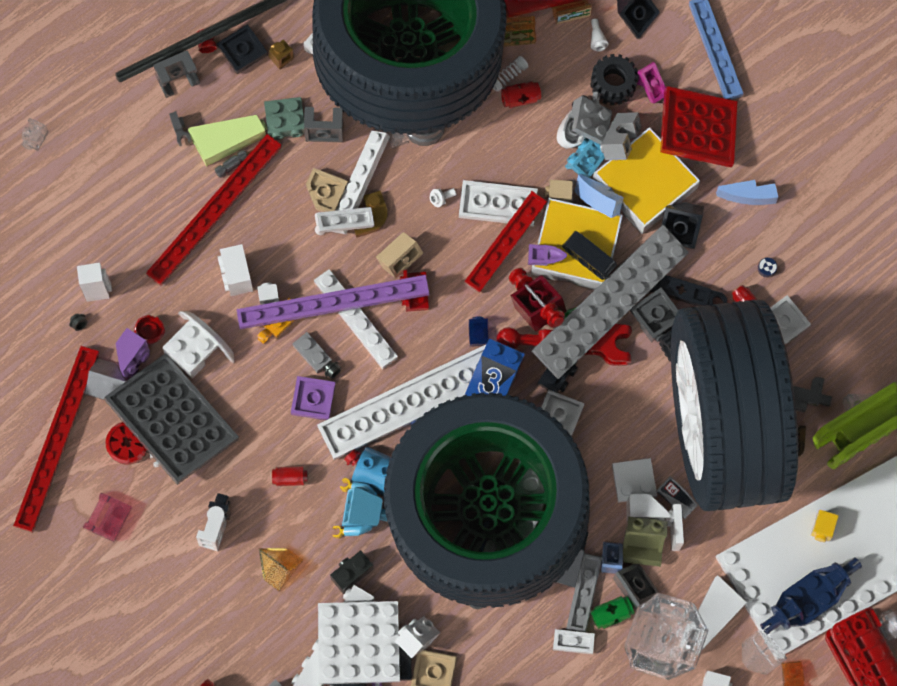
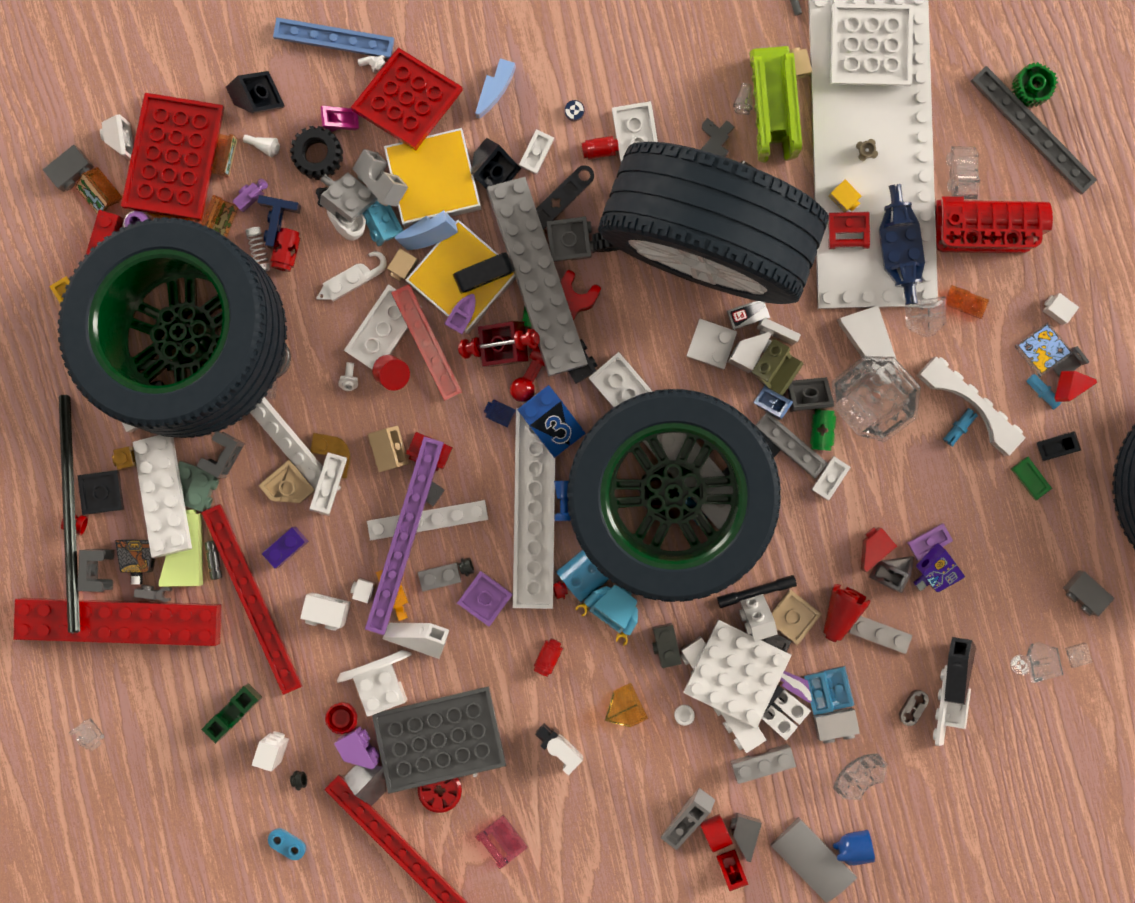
camera: 60 degrees left, 15 degrees up
none -> red brick [13,598,222,646]
none -> torso [115,540,156,584]
none -> white plate [133,435,192,558]
none -> dark green arch [201,683,262,744]
none -> medium lavender piece [233,179,268,212]
none -> dark blue bracket [257,195,301,249]
none -> dark purple brick [262,527,309,569]
none -> dark azure plate [268,828,306,860]
none -> white plate [316,251,387,302]
none -> white plate [358,55,386,73]
none -> red piece [372,355,410,391]
none -> white slope [383,623,449,659]
none -> dark grey plate [426,481,445,506]
none -> white plate [519,129,554,175]
none -> light grey slope [661,788,715,850]
none -> white tile [674,705,695,726]
none -> black piece [717,575,797,608]
none -> red plate [828,212,870,250]
none -> dark tan plate [856,139,878,161]

